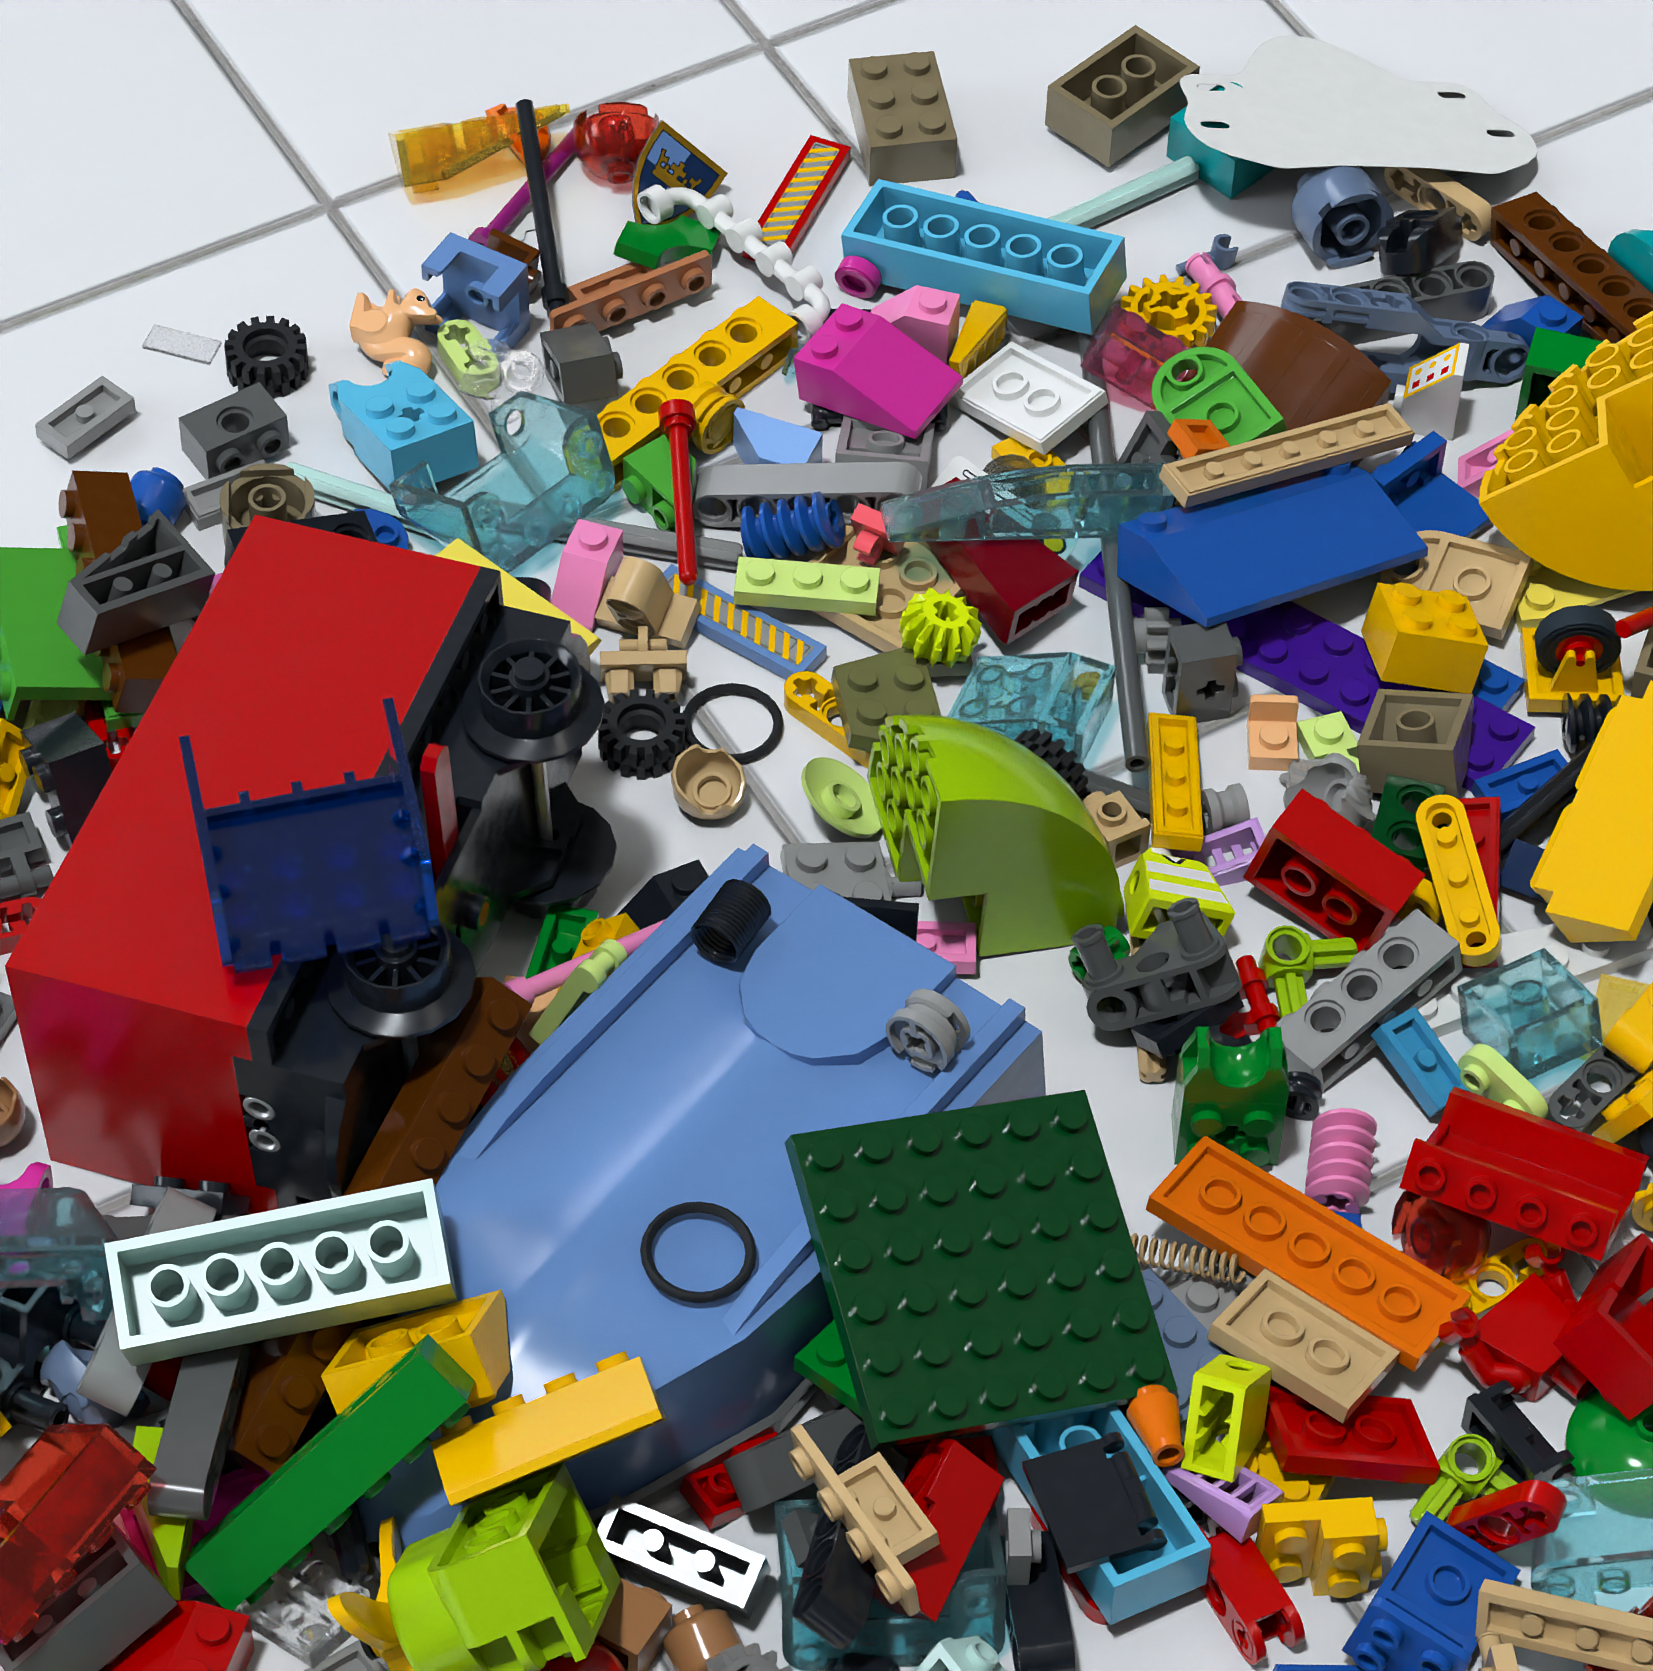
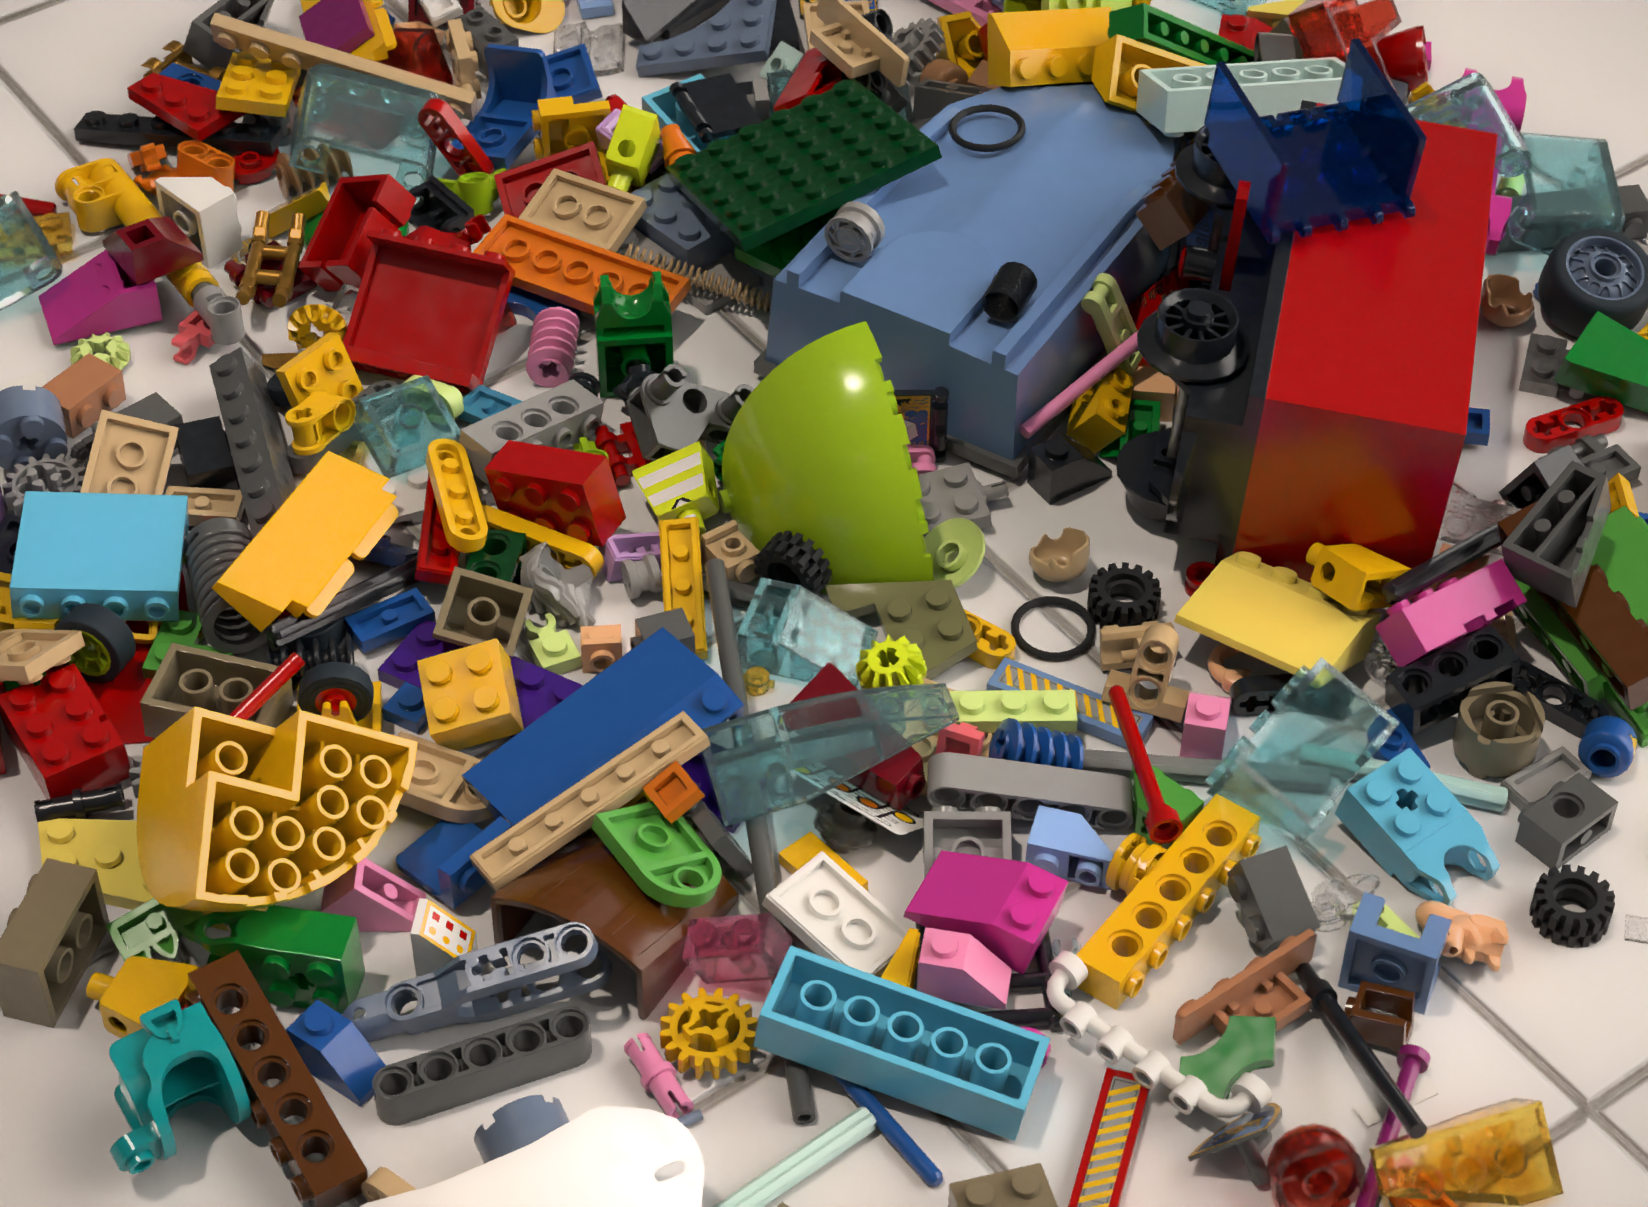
camera: 175 degrees right, 5 degrees down
black piece [1377,206,1463,275] -> none

